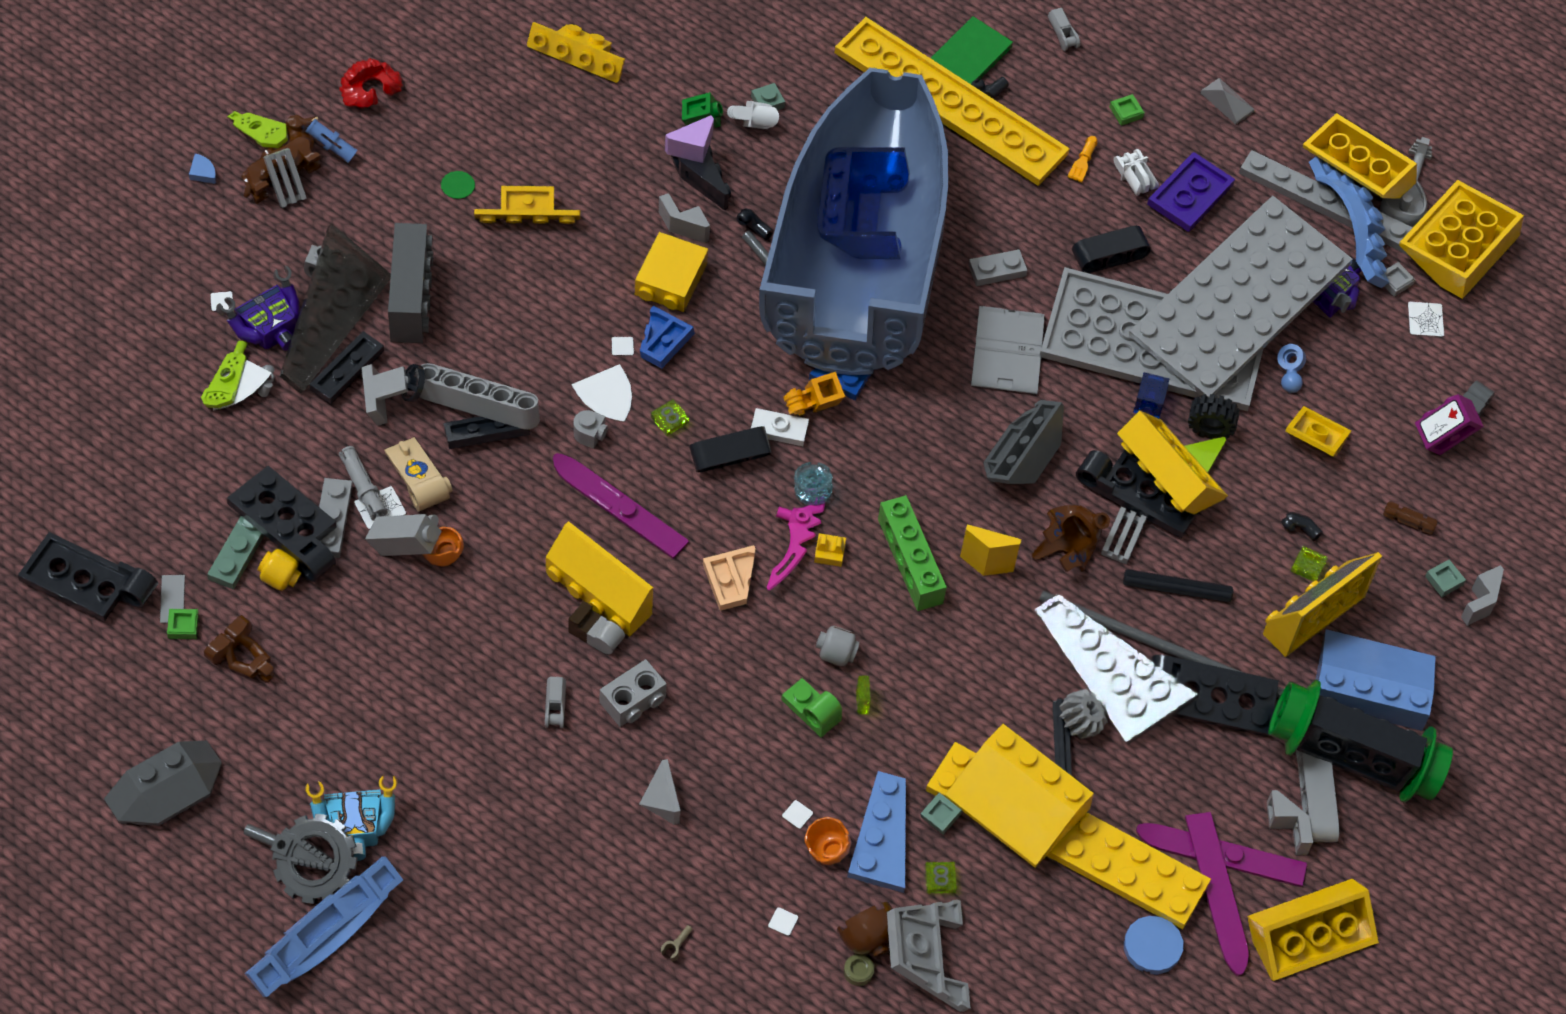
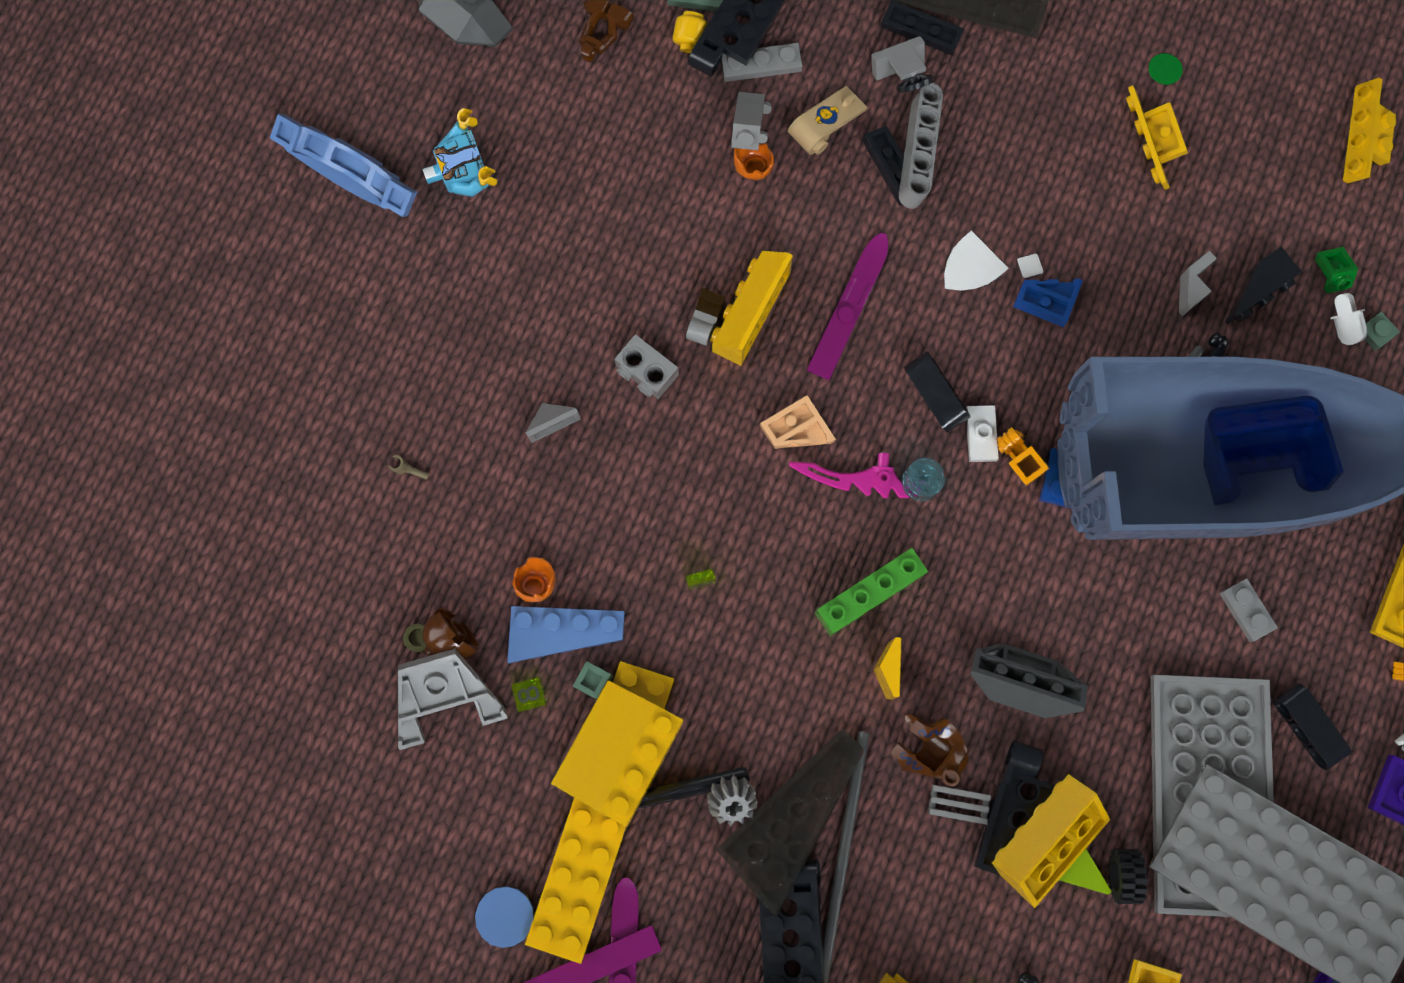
camera: 85 degrees right, 20 degrees up
dark grey bar [244,814,358,904] -> none
light grey pin [339,446,387,521] -> none
white sticker [354,486,406,529] -> none
dark grey brick [388,223,434,343] -> none
light grey bar [545,677,566,728] -> none
light grey plate [574,410,608,449] -> none
yellow brick [635,232,708,312] -> none
clear neon green tile [651,399,689,436] -> none
lavender slope [665,116,714,163] -> none
white sticker [768,907,798,935] -> none
bright green plate [781,678,842,737] -> none
white sticker [782,800,813,828] -> none
yellow tile [814,533,846,567] -> none
light grey head [816,626,859,667] -> none
light grey piece [971,306,1045,394] -> none
black axle [1123,569,1233,602] -> none
clear blue brick [1133,372,1170,419] -> none
medium blue plate [1277,344,1306,393] -> none

